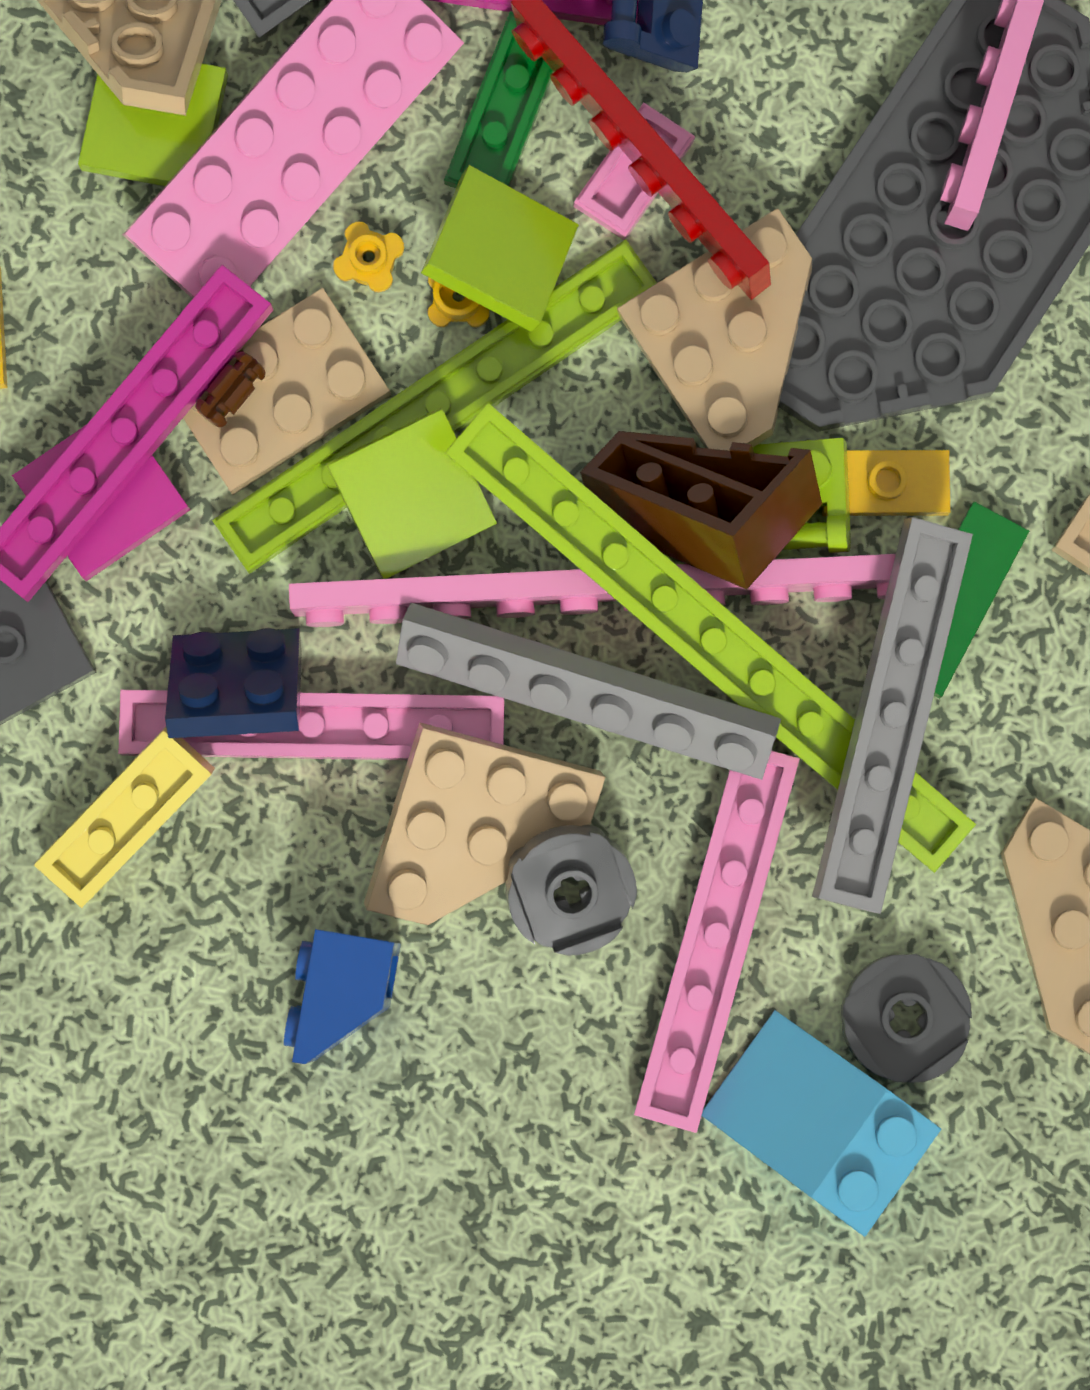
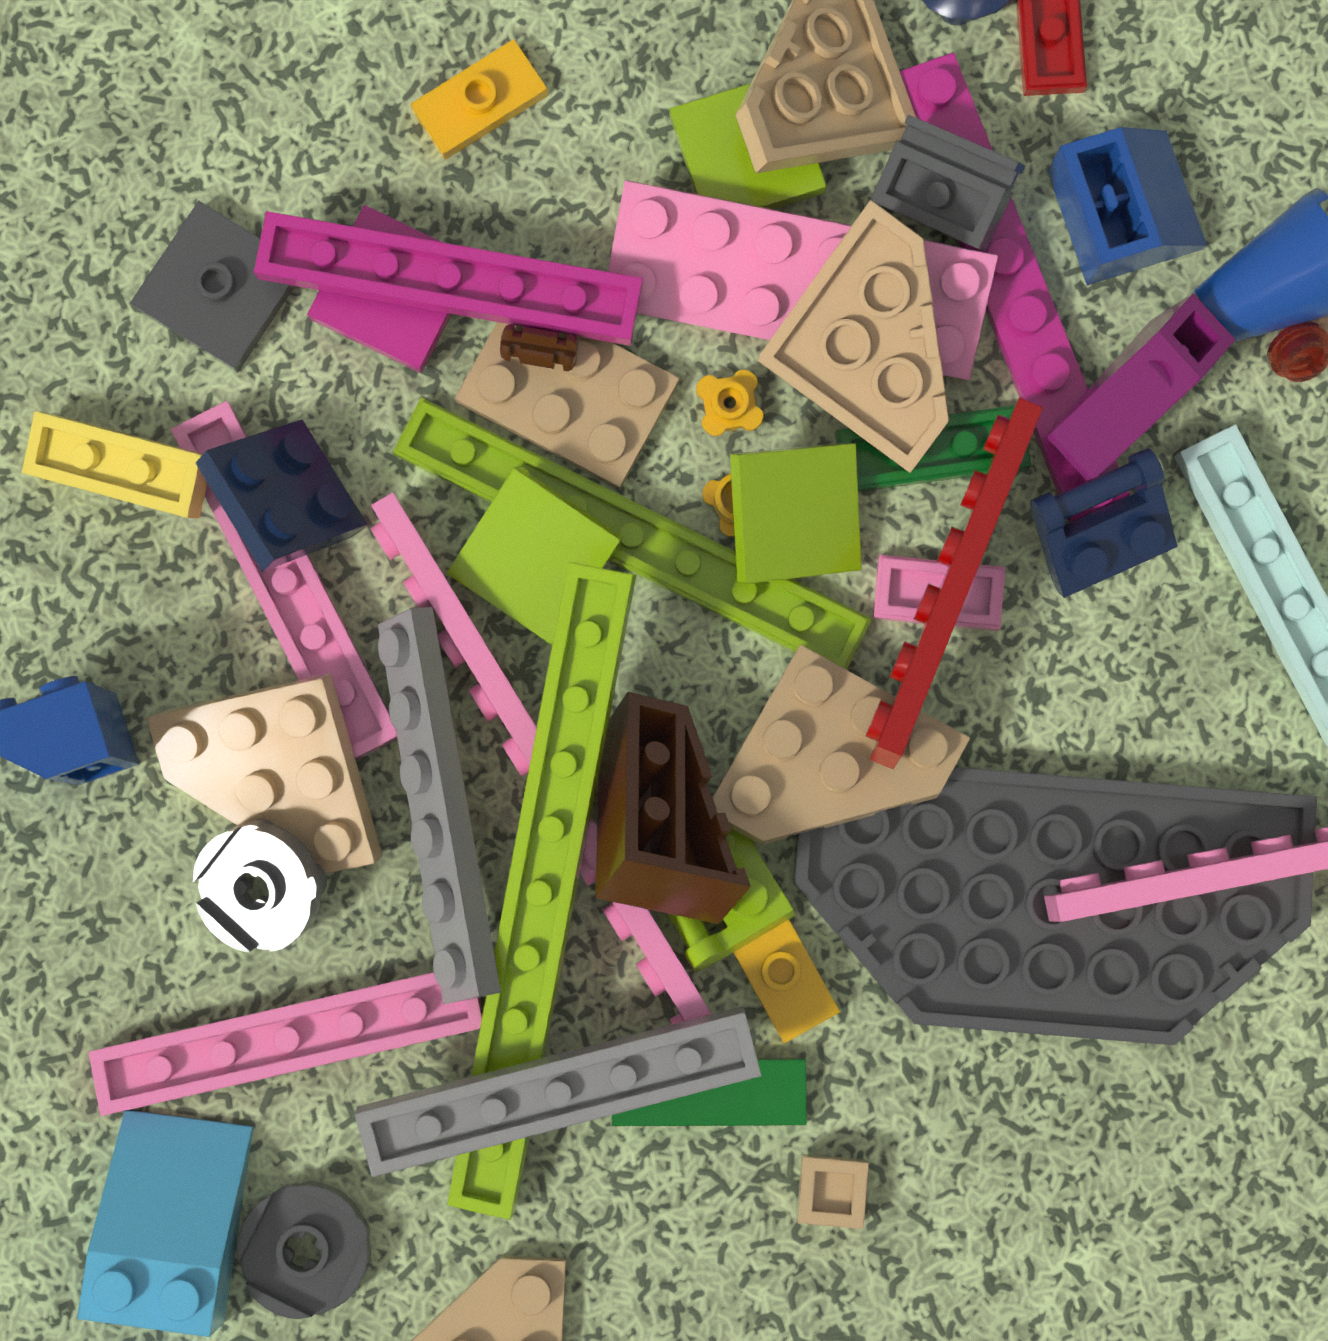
camera: 60 degrees right, 0 degrees up
none -> tan plate [756,200,950,473]

